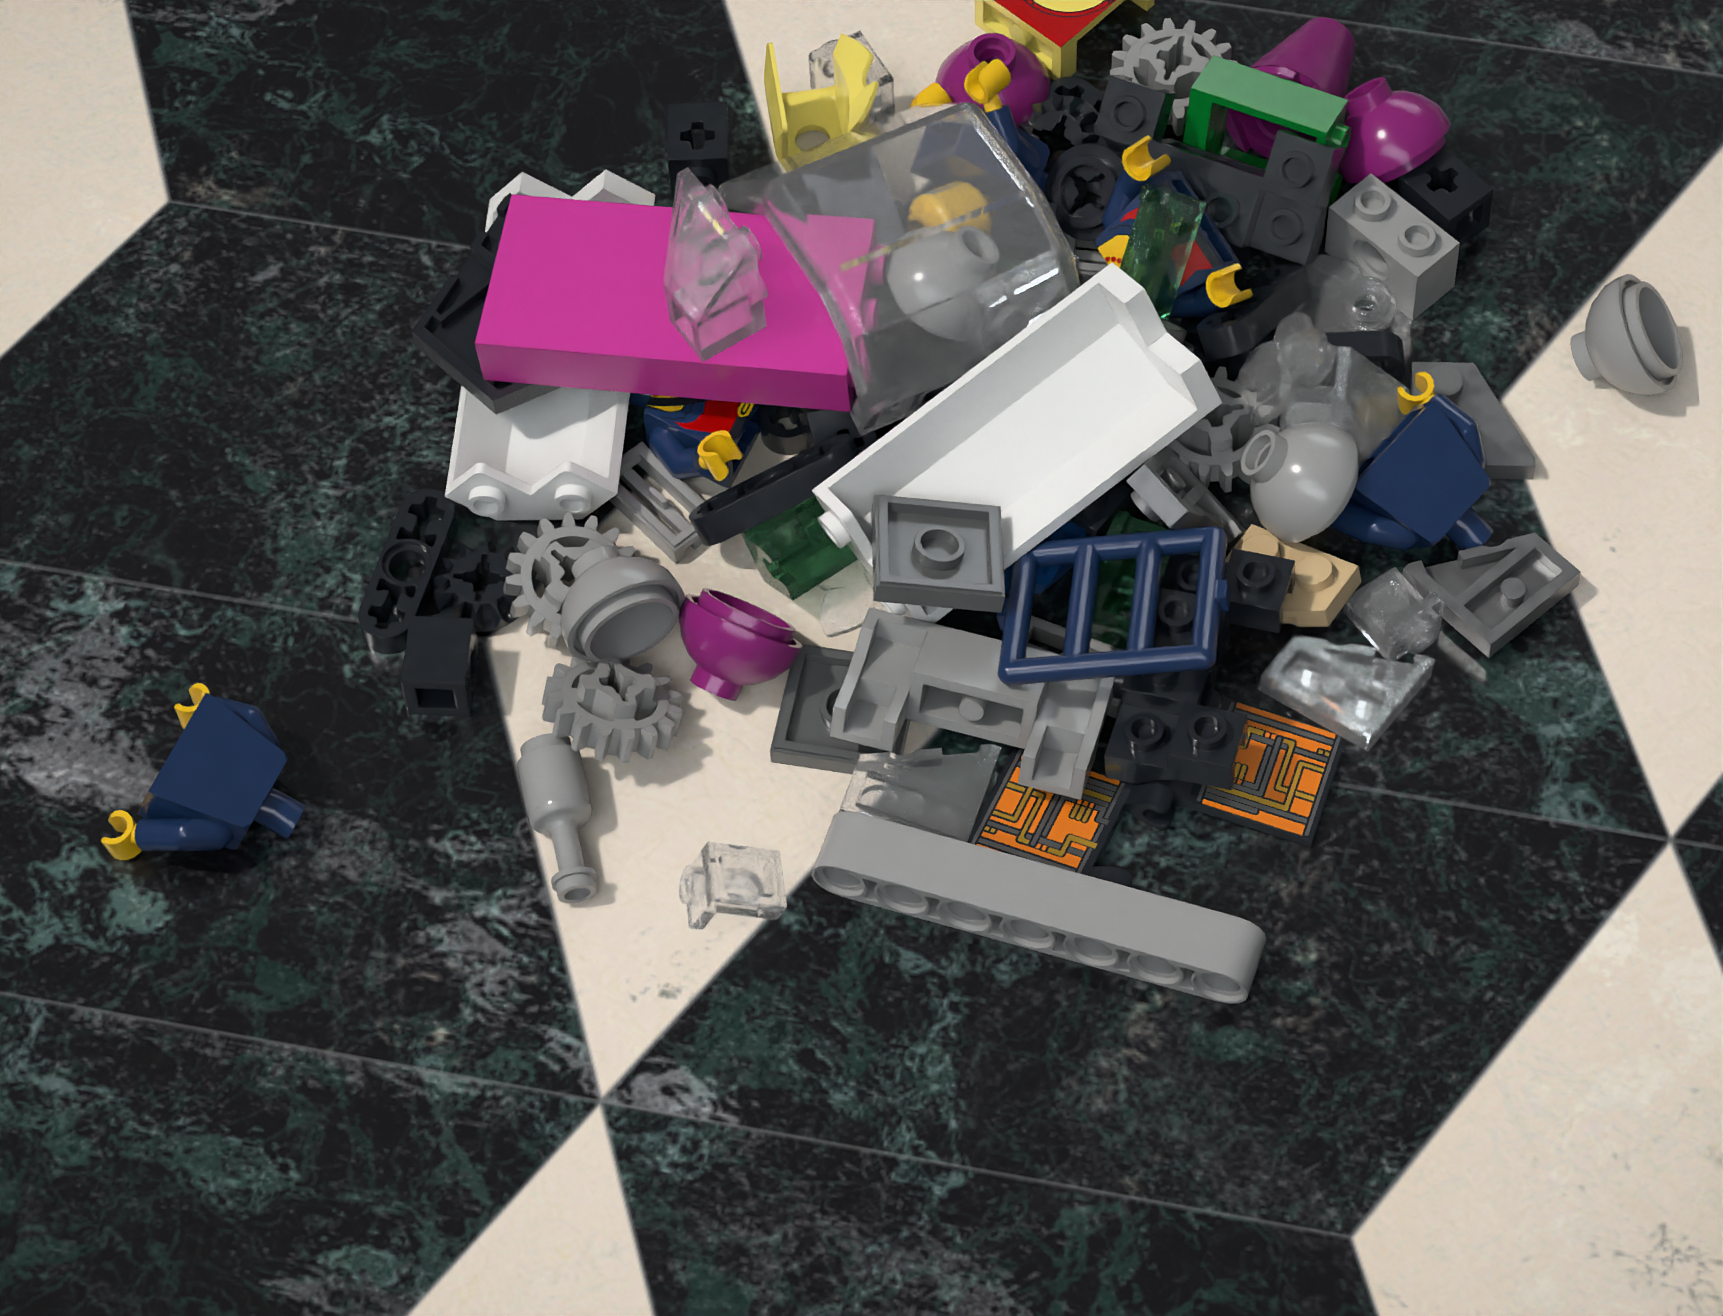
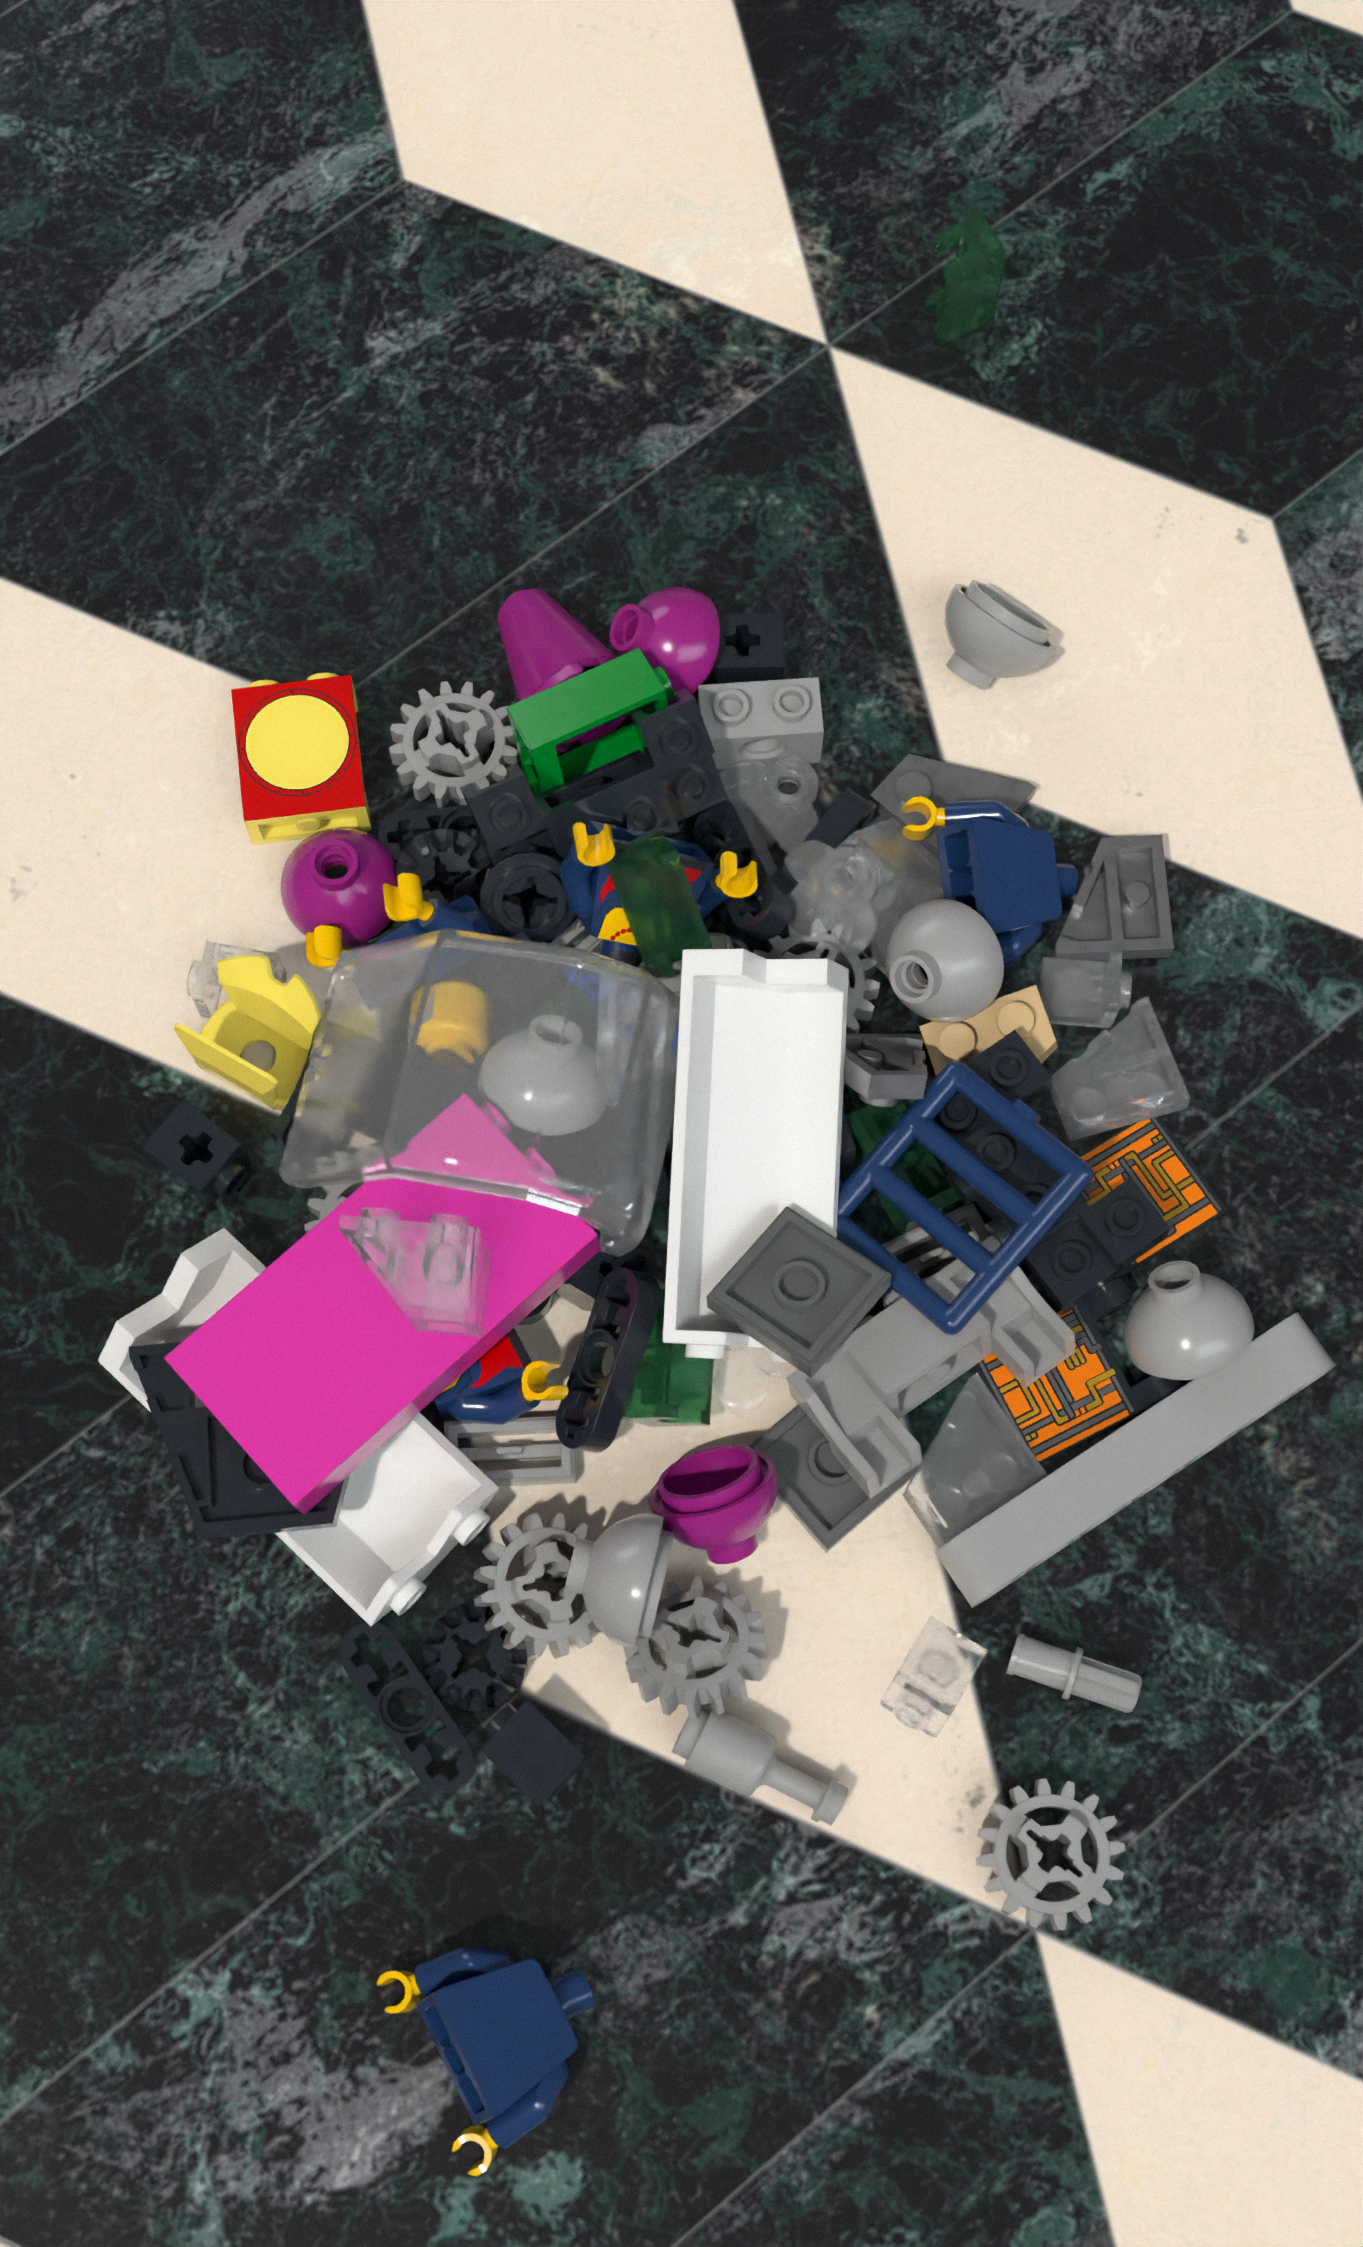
camera: 55 degrees left, 15 degrees up
none -> light grey gear [976,1778,1126,1931]
none -> light grey axle [1006,1632,1142,1713]
none -> light grey piece [1124,1261,1255,1380]

